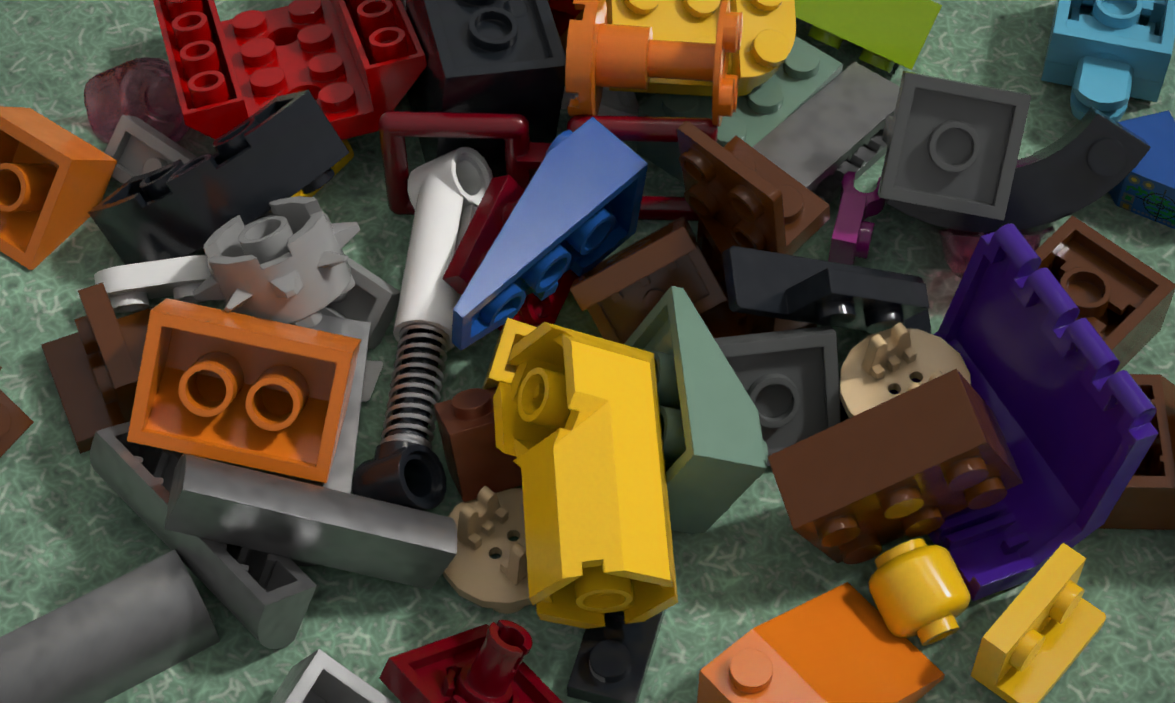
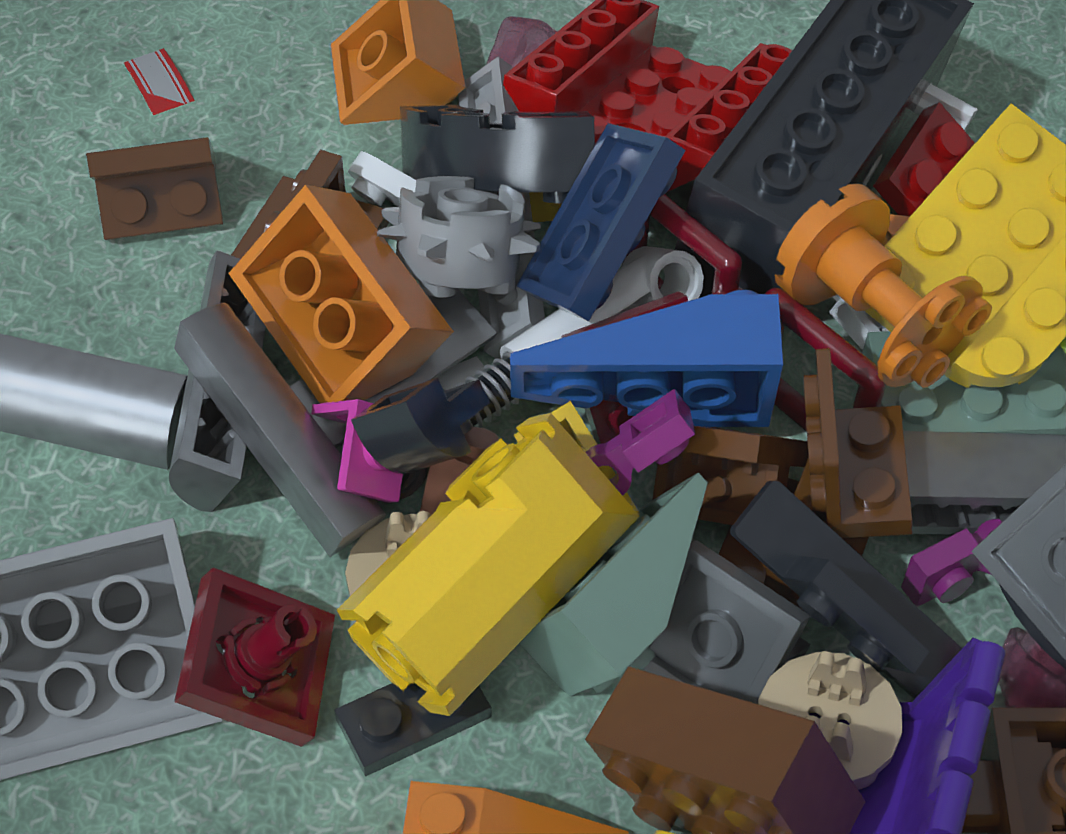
camera: 45 degrees right, 0 degrees up
none -> dark pink bracket [311,399,403,503]
none -> black brick [351,378,490,474]
none -> dark blue plate [516,123,686,322]
none -> magenta plate [585,389,695,496]

